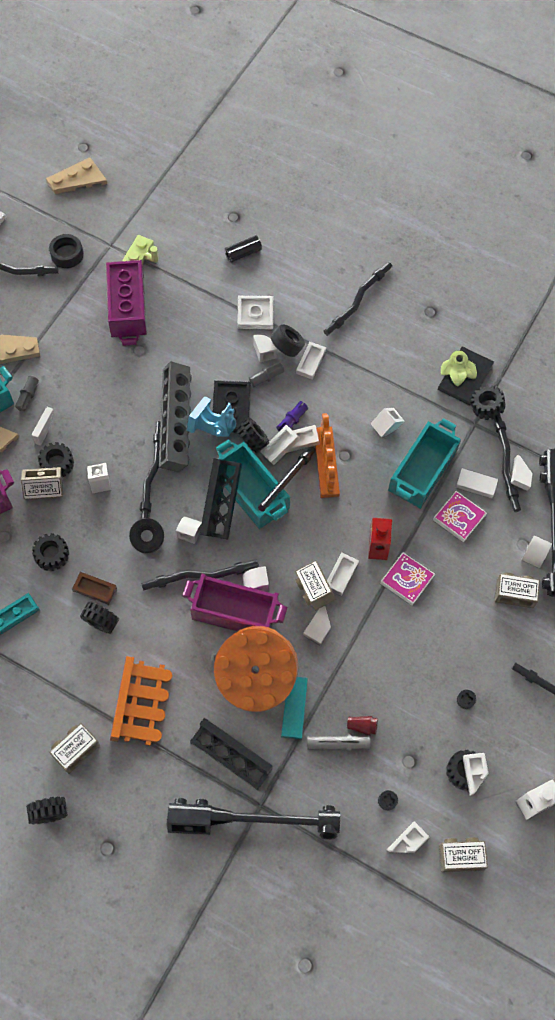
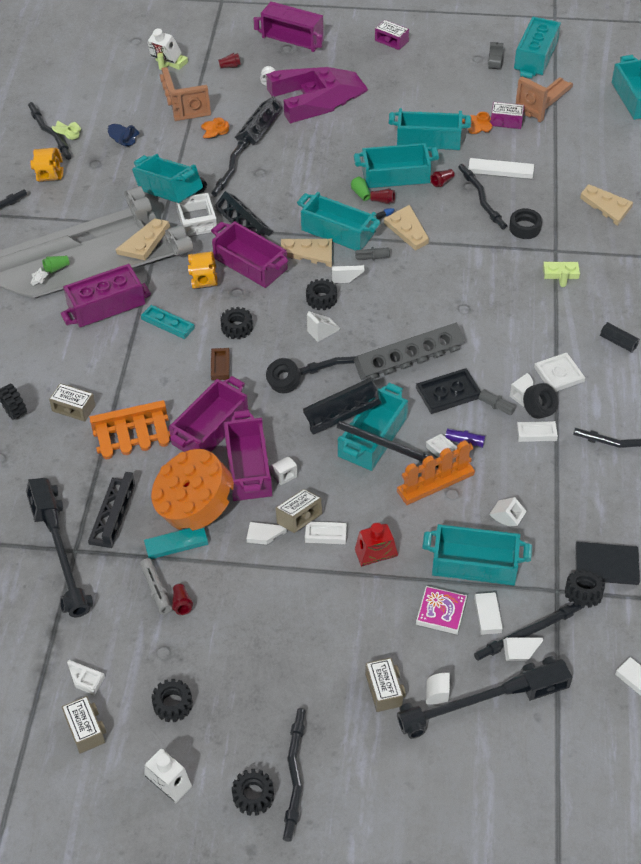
camera: 70 degrees right, 15 degrees down
brick [21,467,63,500] -> none
black tyre [80,602,119,634] -> none
magenta container [106,260,147,346] -> none
black bar [141,559,259,591] -> none
white brick [176,516,202,544] -> none
medium azure tile [186,396,236,437] -> none
black tyre [236,417,270,453] -> none
white tile [260,425,300,465] -> none
black bush [378,790,398,810] -> none
tile [380,552,435,606] -> none
yellowish green plate [441,351,477,386] -> none
black bush [457,689,476,709] -> none
white tile [463,753,489,796] -> none
none -> magenta container [169,376,248,452]

